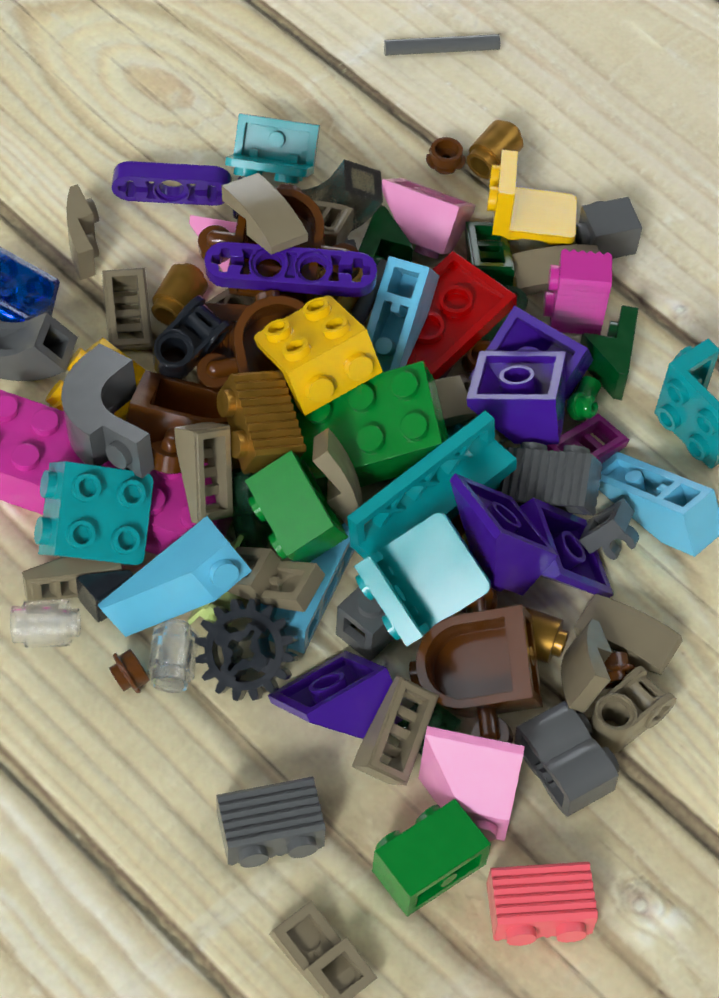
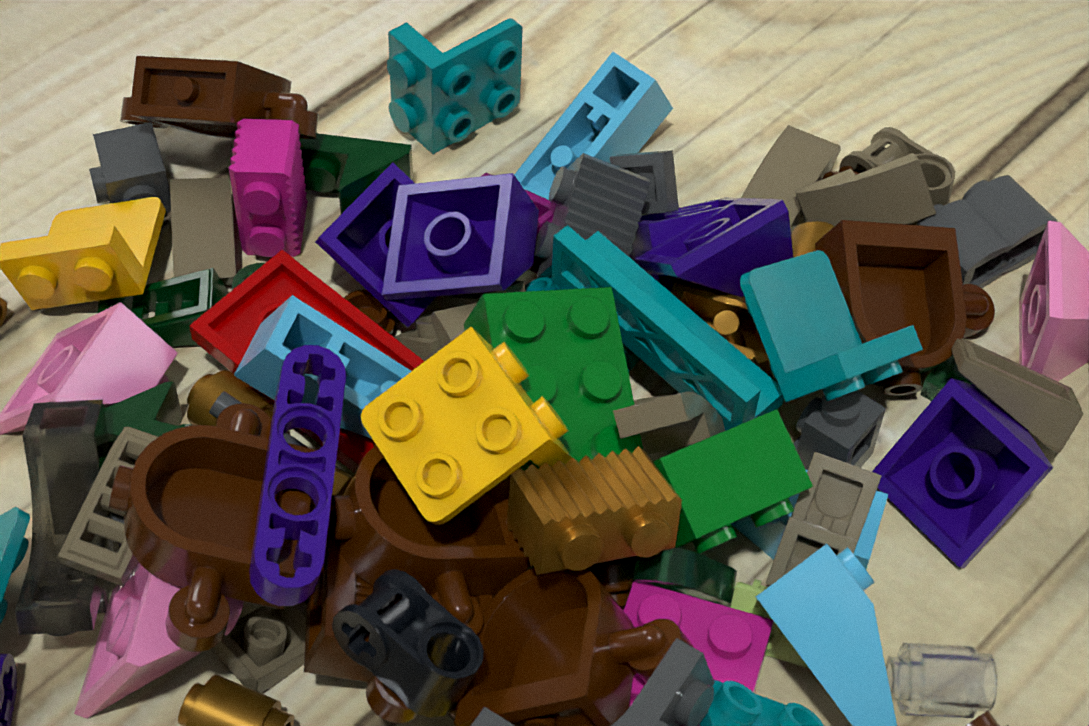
camera: 90 degrees left, 5 degrees down
dark tan slope [174,422,233,523] -> none
black gear [194,598,298,701] -> none
dark tan slope [222,173,308,255] -> none
none -> reddish brown piece [120,56,319,139]

